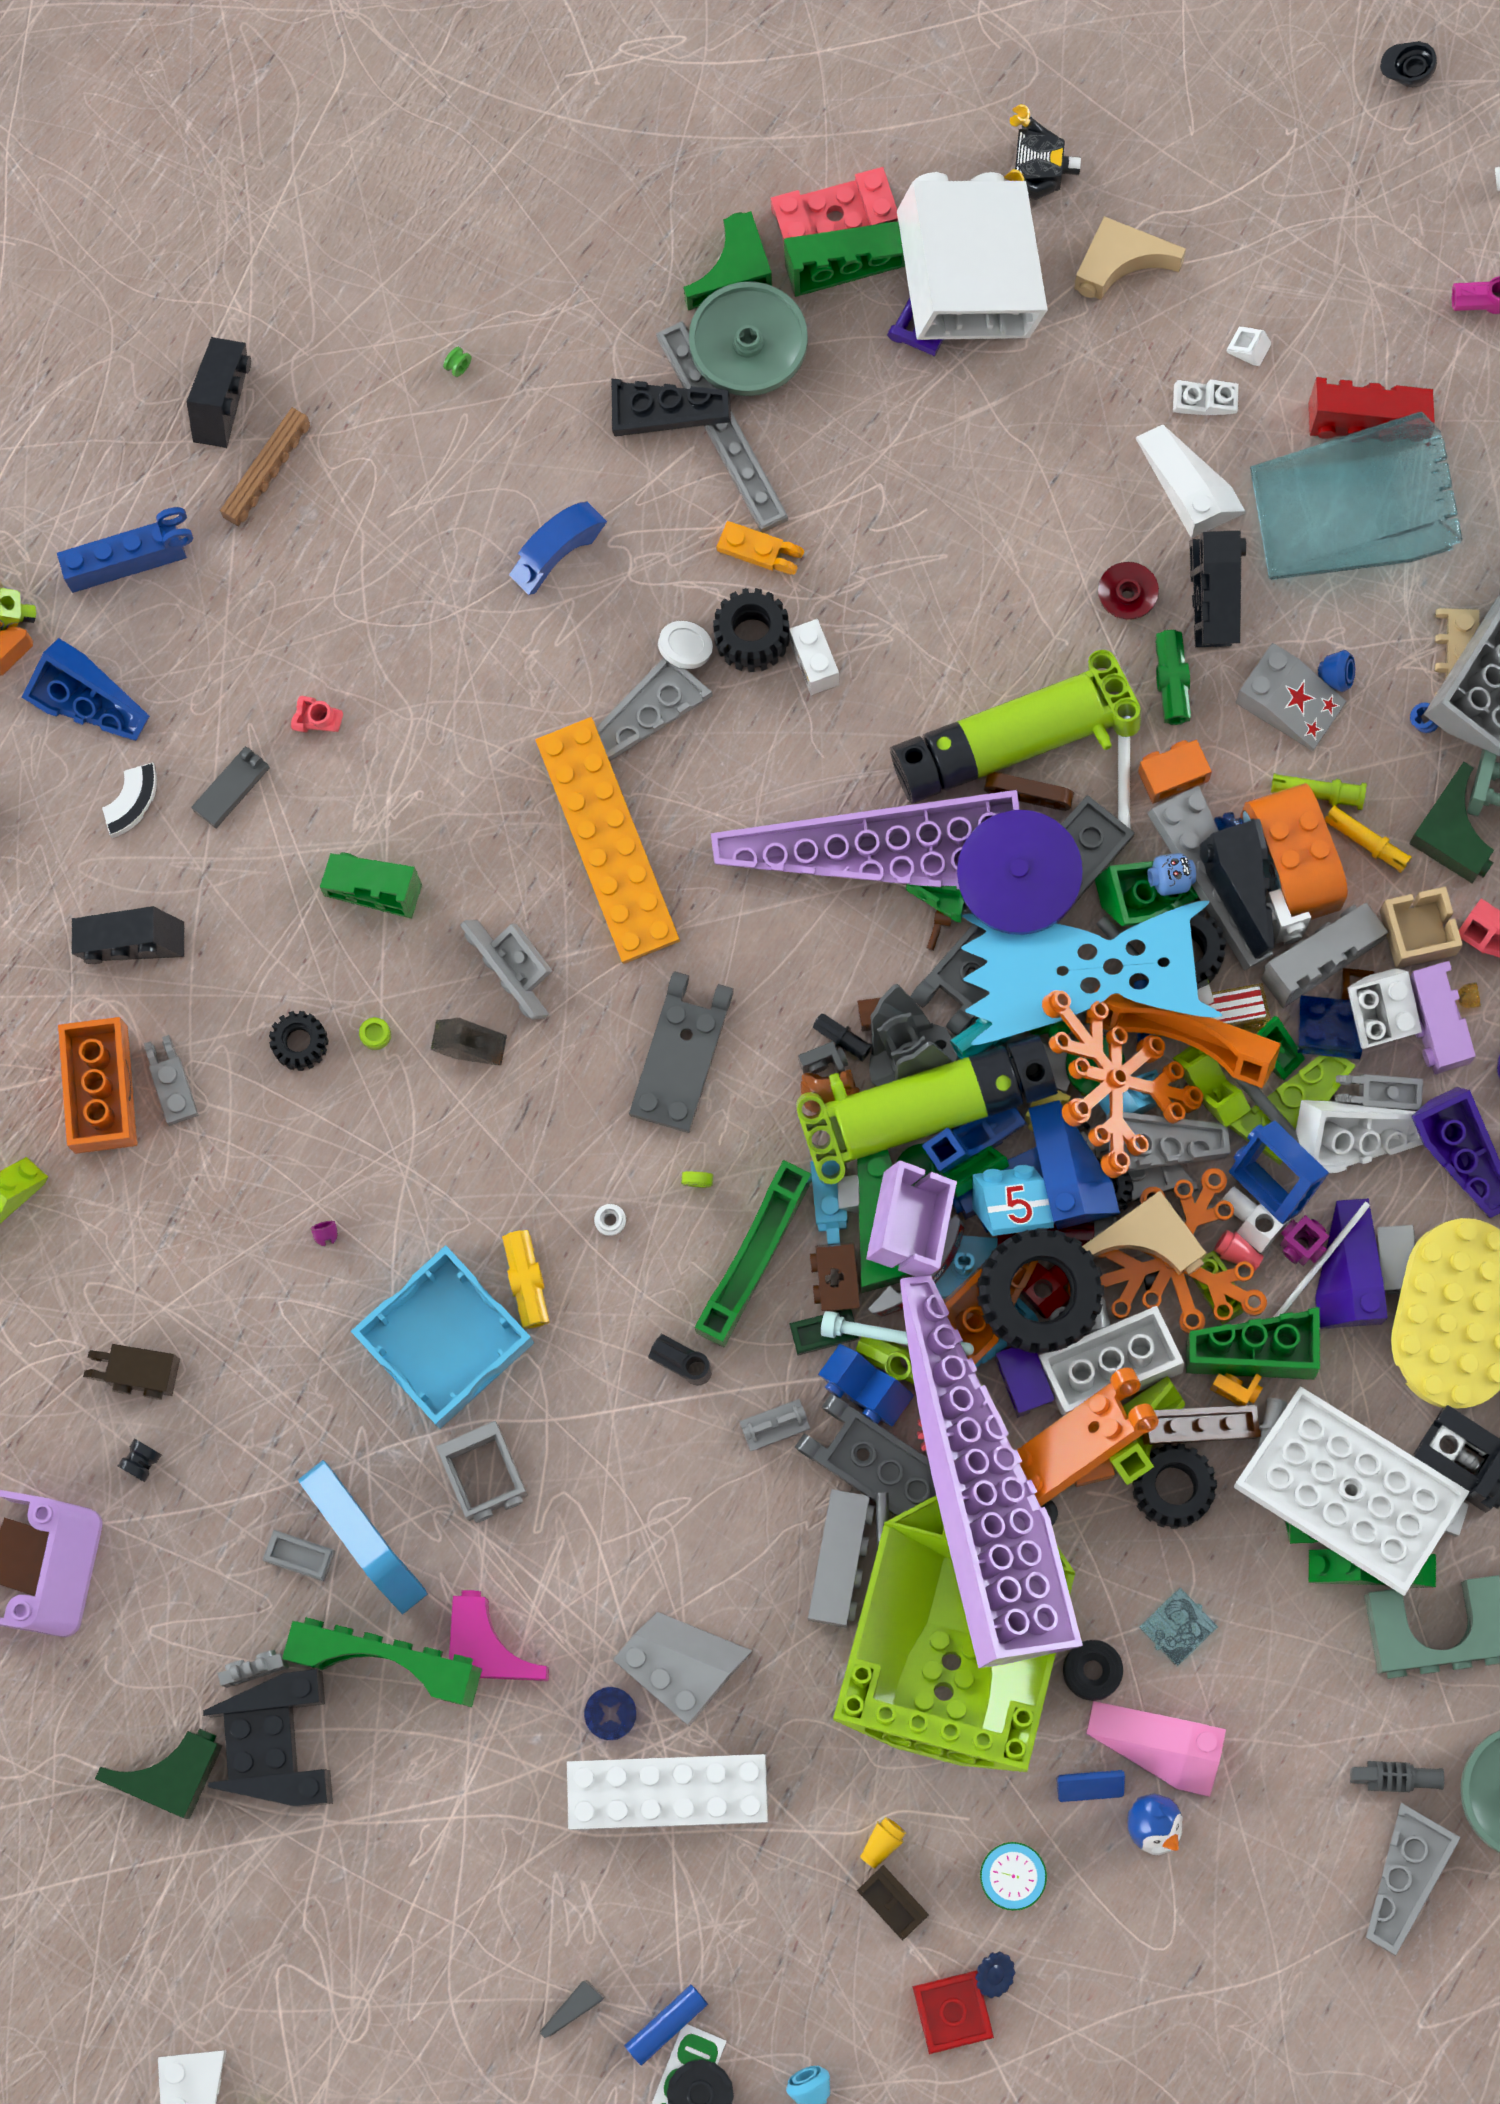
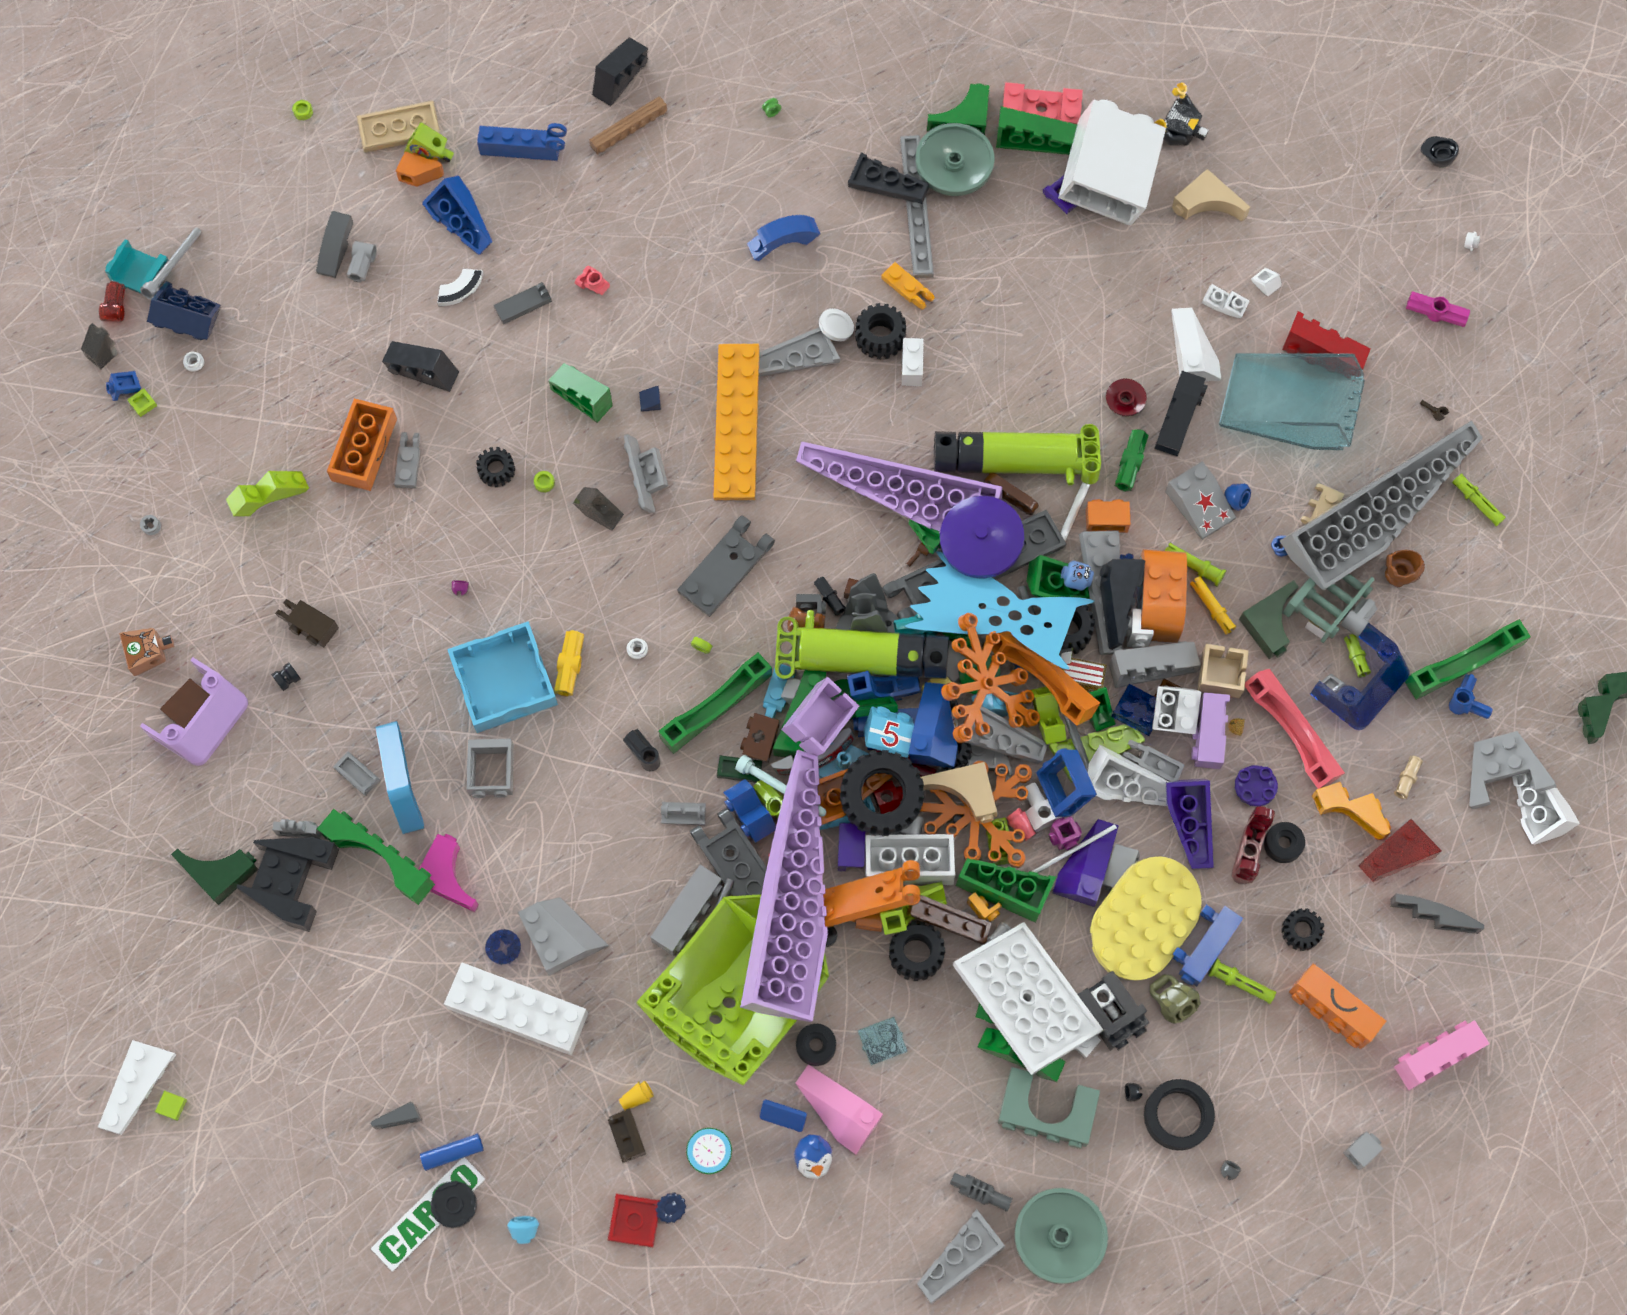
camera: 15 degrees right, 5 degrees down
none -> dark blue slope [639,386,661,412]

